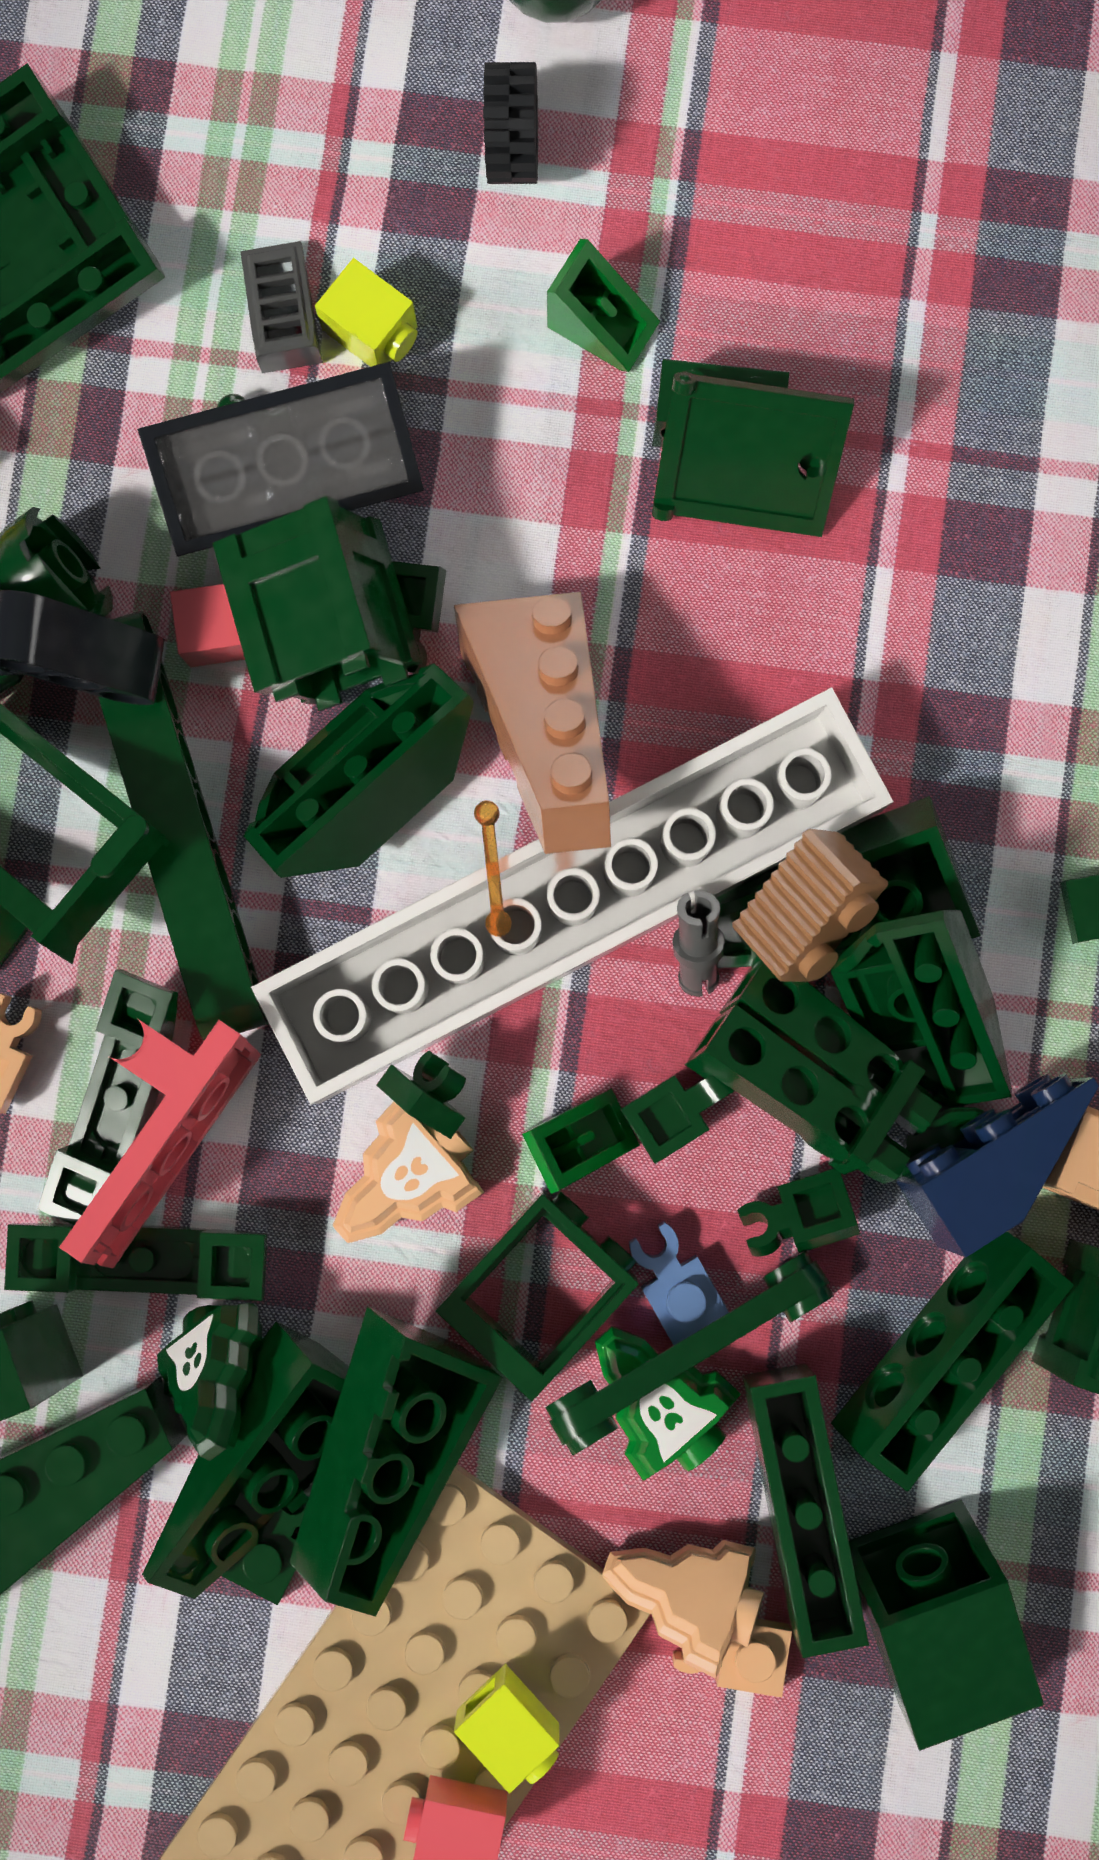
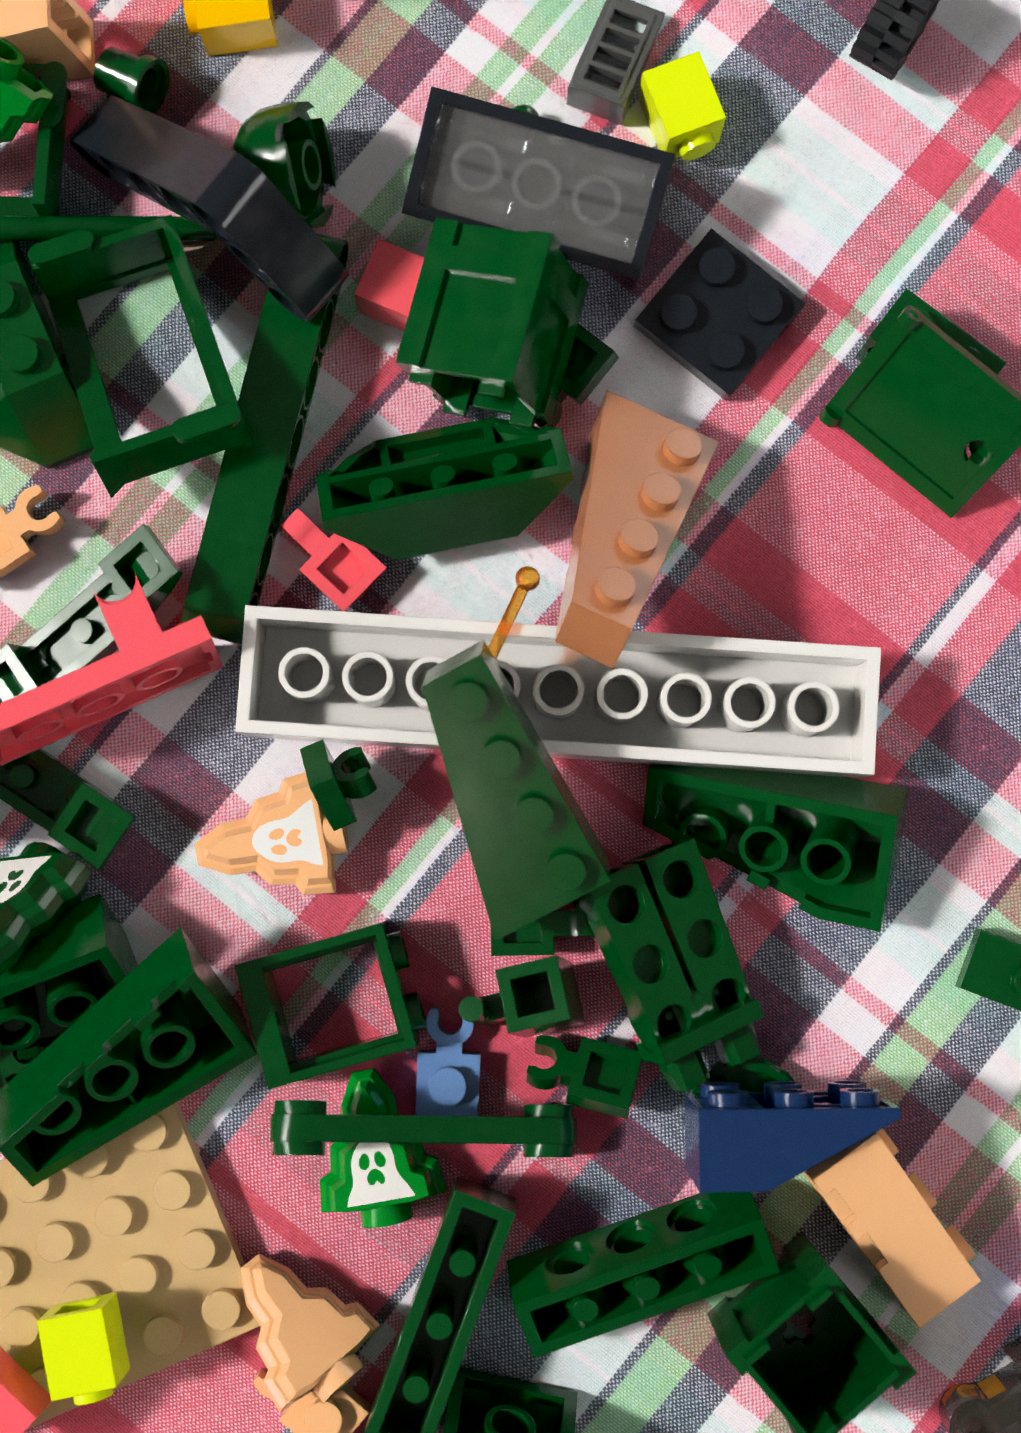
camera: 30 degrees right, 0 degrees up
green slope [522,1088,640,1194] -> none
green slope [547,239,660,372] -> none
dark grey pin [672,890,725,997] -> none
medium nougat brick [732,829,888,982] -> none
dark green wedge [831,910,1012,1107] -> none
none -> coral plate [281,508,387,612]
none -> dark green wedge [422,640,611,941]
none -> dark green brick [459,955,585,1038]
none -> black plate [634,228,806,401]

